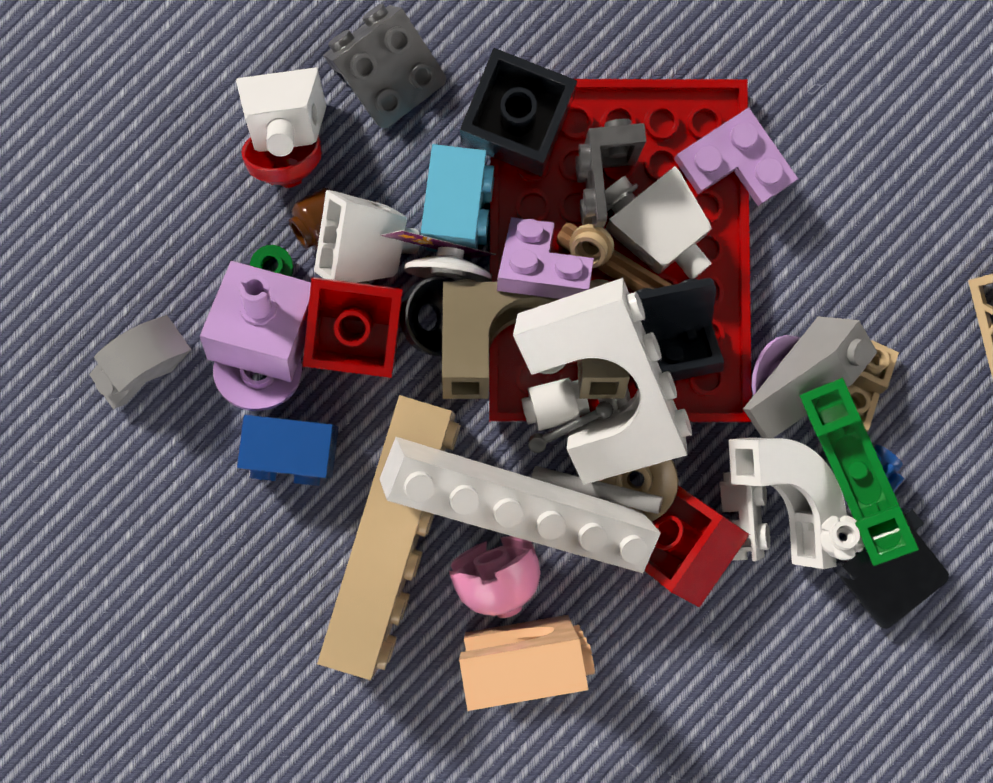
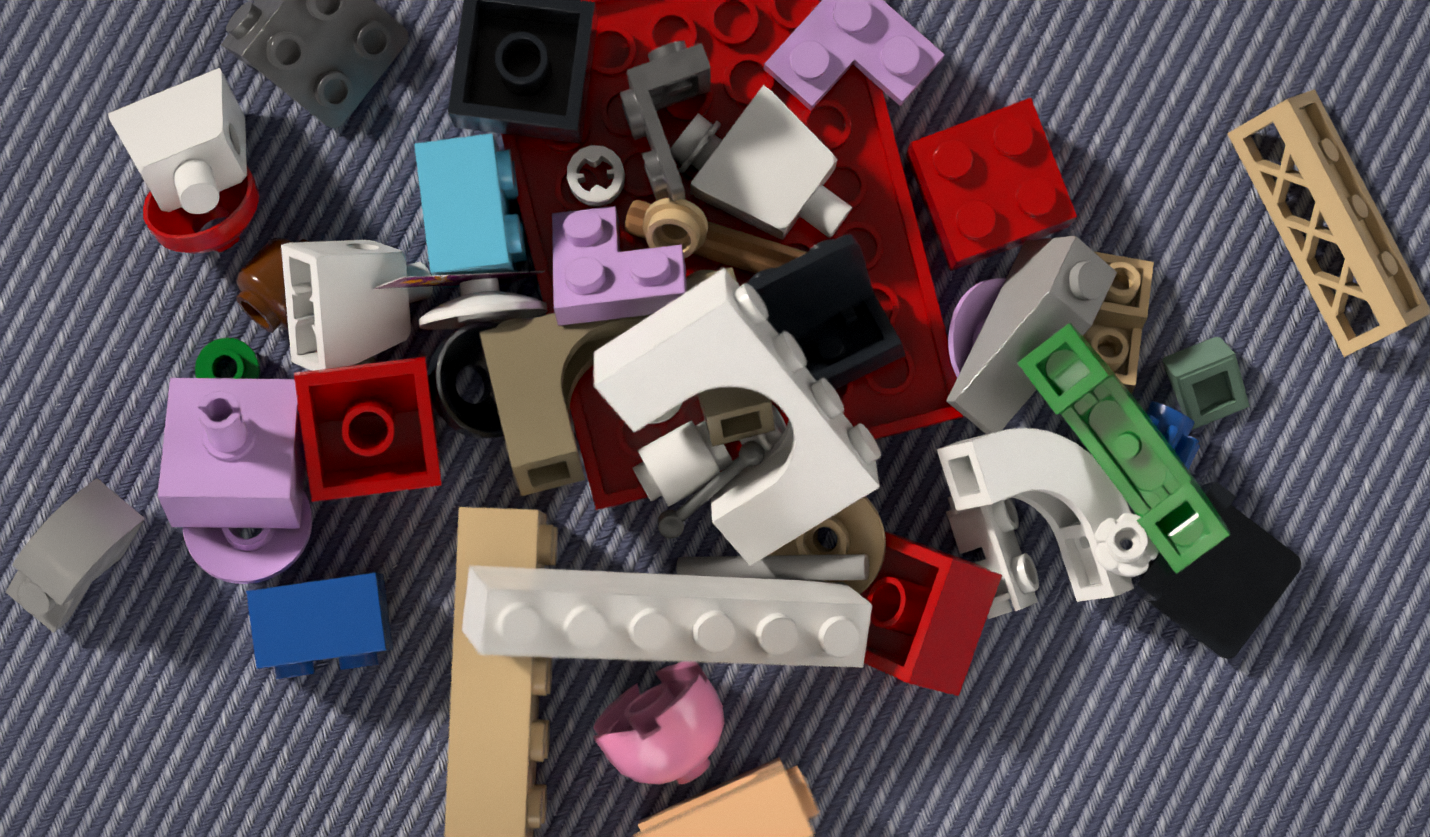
camera: 15 degrees left, 0 degrees up
none -> white bush [567,145,625,207]
none -> red brick [906,98,1077,272]
none -> sand green slope [1163,337,1250,430]

